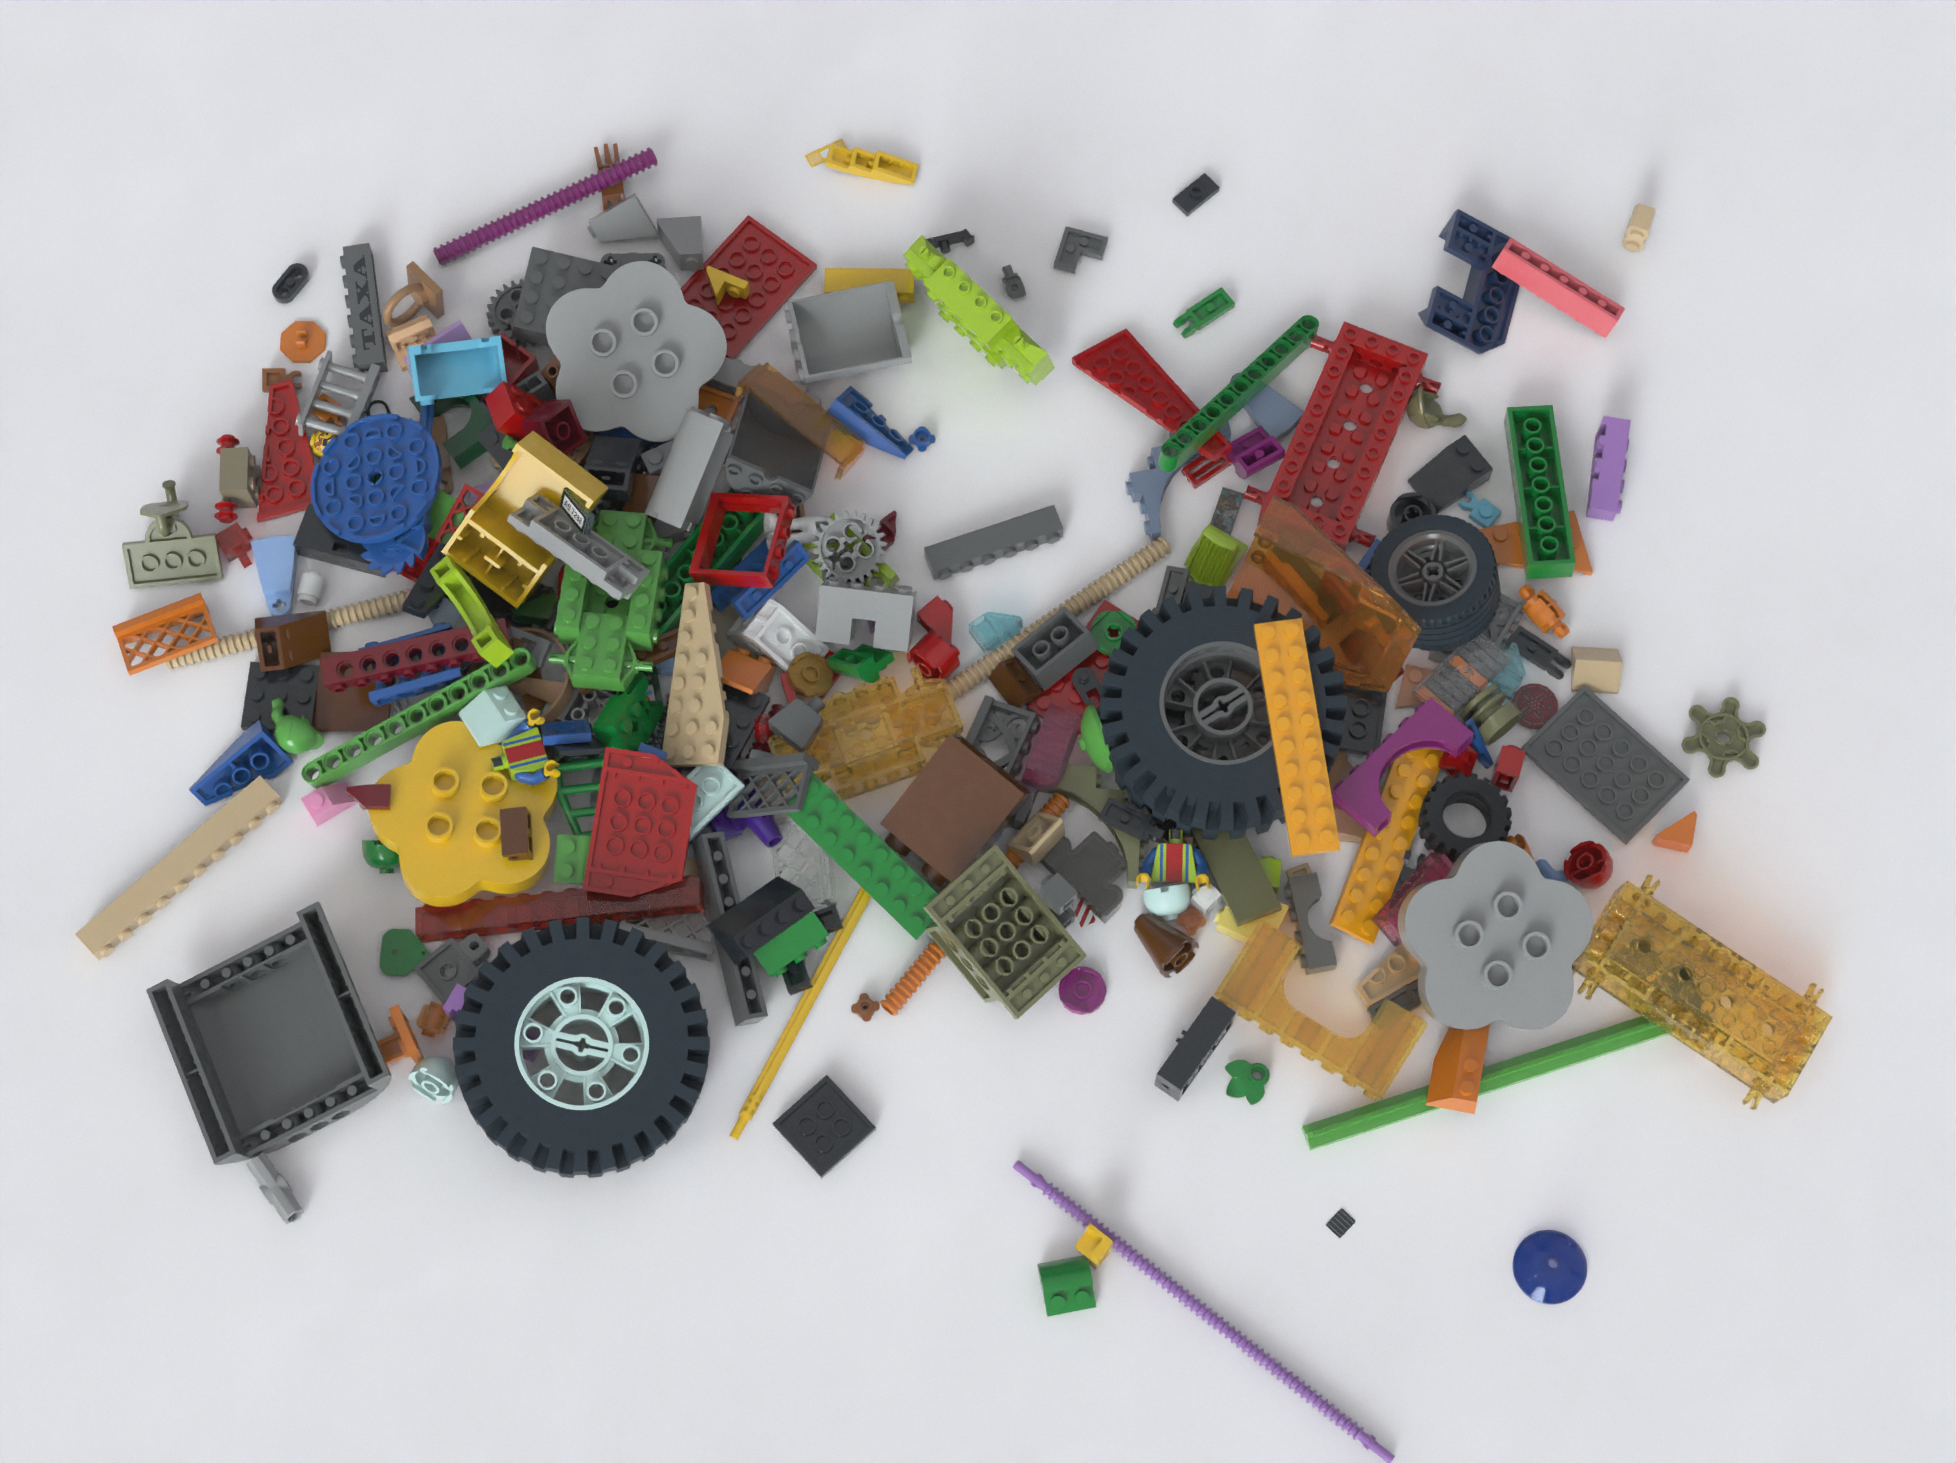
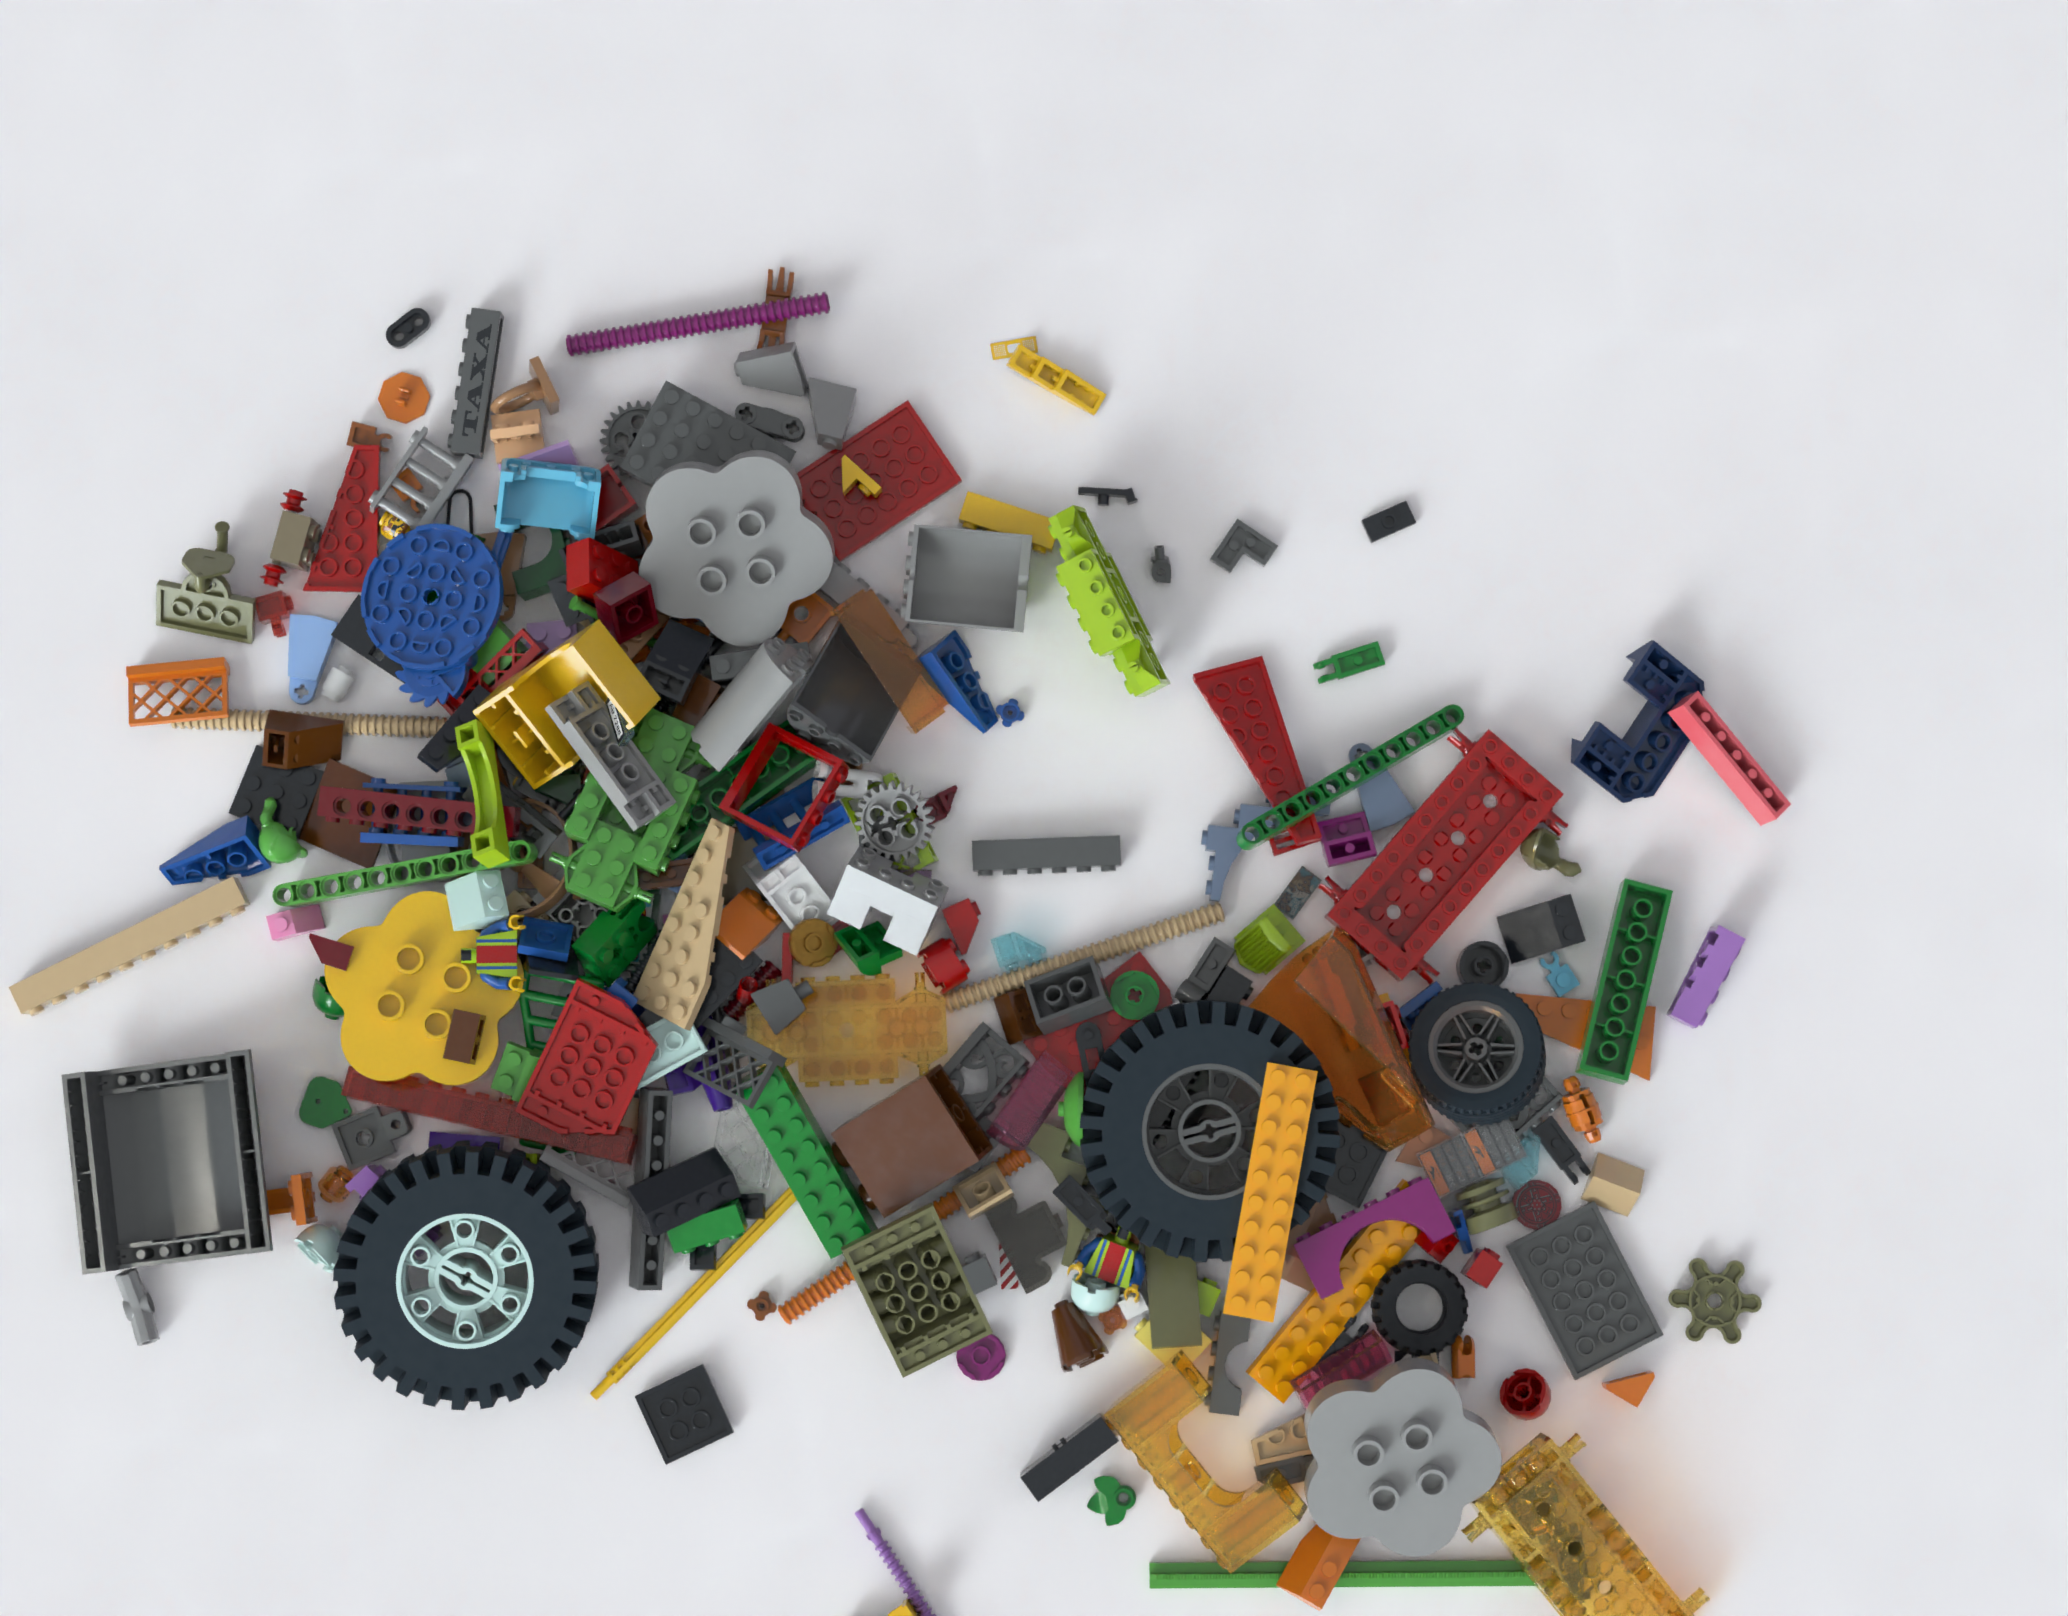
camera: 15 degrees right, 15 degrees up
medium blue arm [1536,859,1569,882] -> none
tan brick [1622,203,1656,252] -> none

